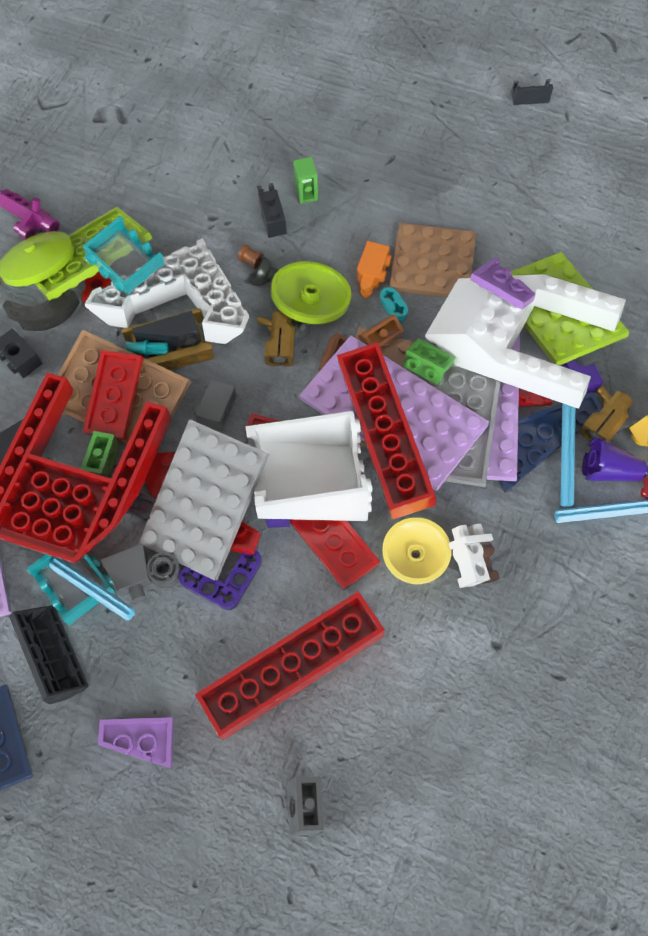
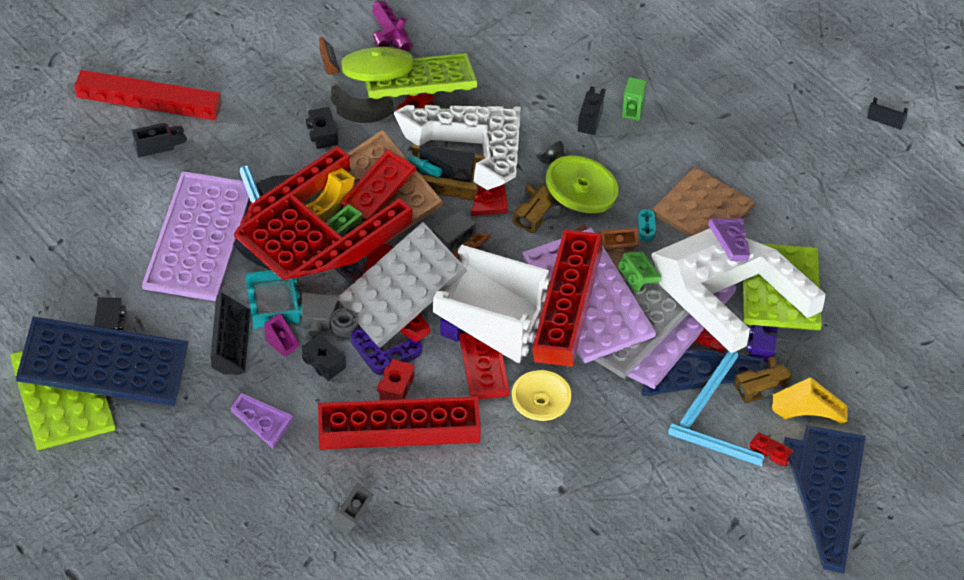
camera: 25 degrees right, 15 degrees down
medium azure axle [49,558,135,620] -> none
window [83,216,164,296] -> none
dark orange bush [238,245,263,269] -> none
orange hinge [357,241,392,298] -> none
white hips [448,524,500,588] -> none
dark purple cone [582,437,648,482] -> none
none -> magenta slope [264,313,300,356]
none -> black brick [302,333,346,381]
none -> yellow arch [305,168,355,222]
none -> red brick [377,359,415,400]
none -> dark orange slope [452,233,491,260]
none -> red wing [471,184,508,216]

